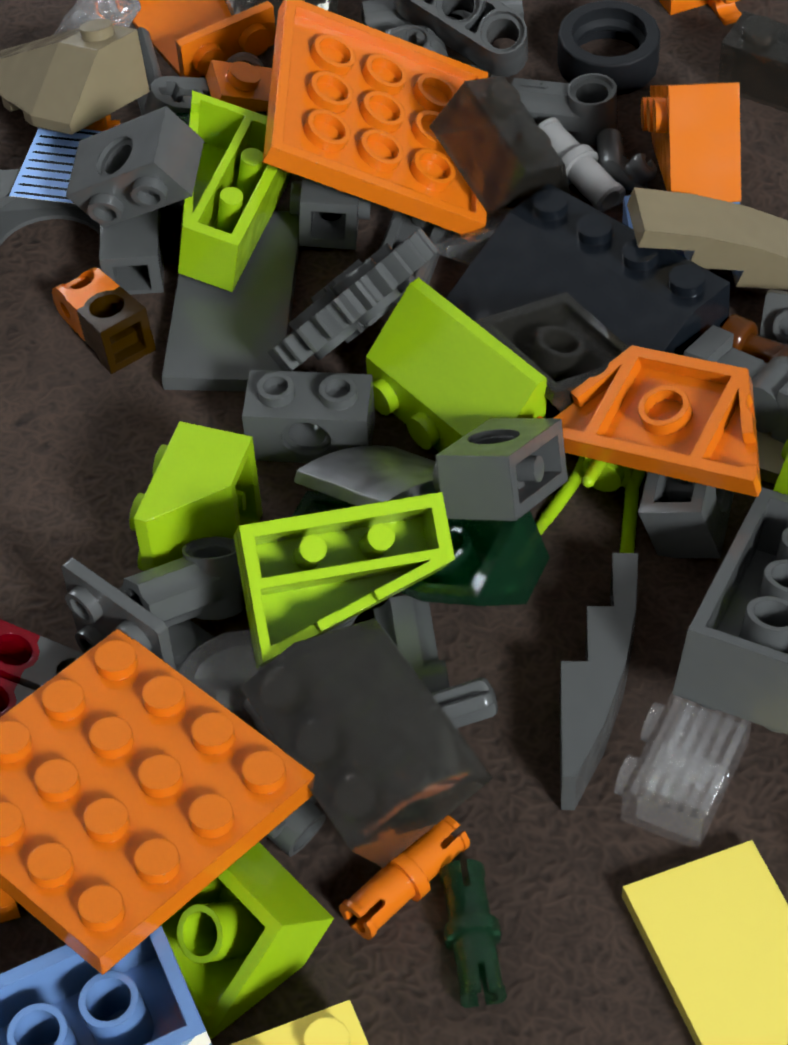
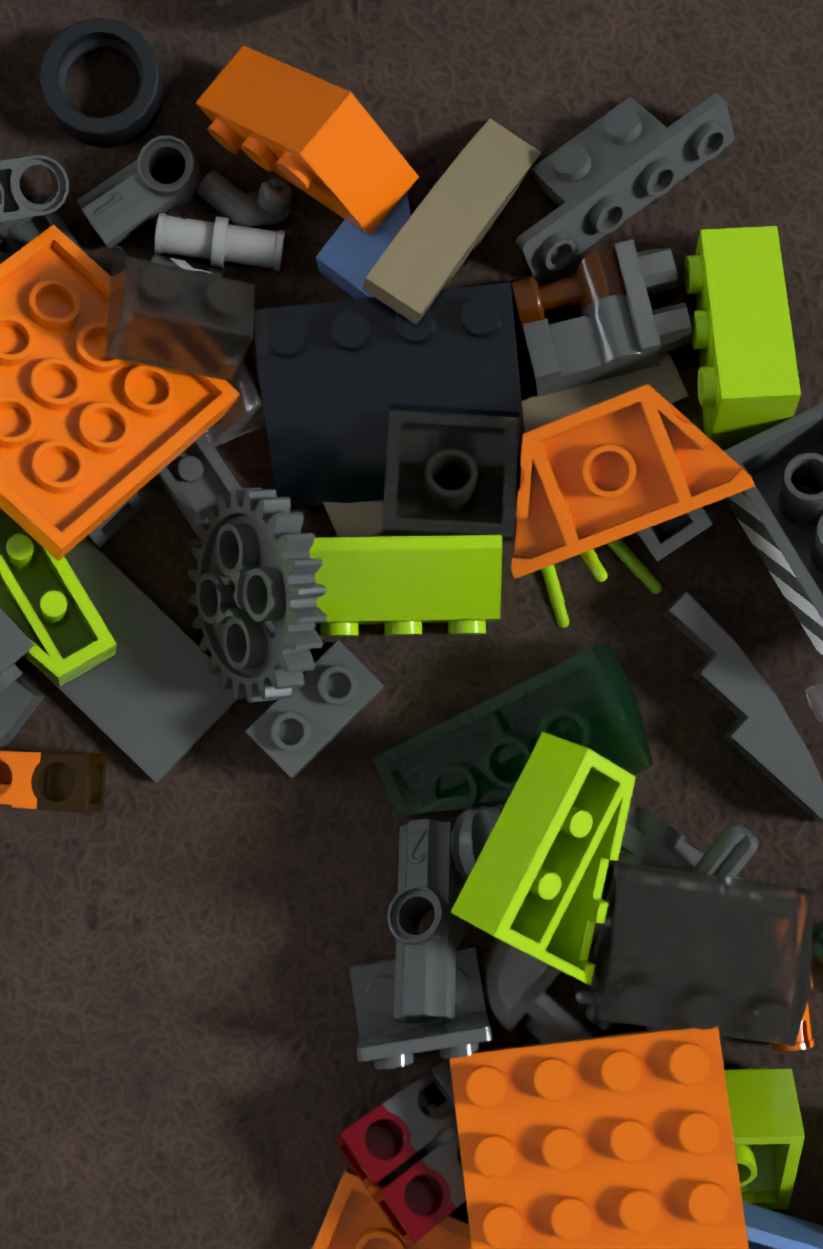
camera: 55 degrees left, 35 degrees up
lime slope [129,421,263,571] -> none
flat silver slope [294,445,436,506] -> none
dark grey brick [433,418,568,521] -> none

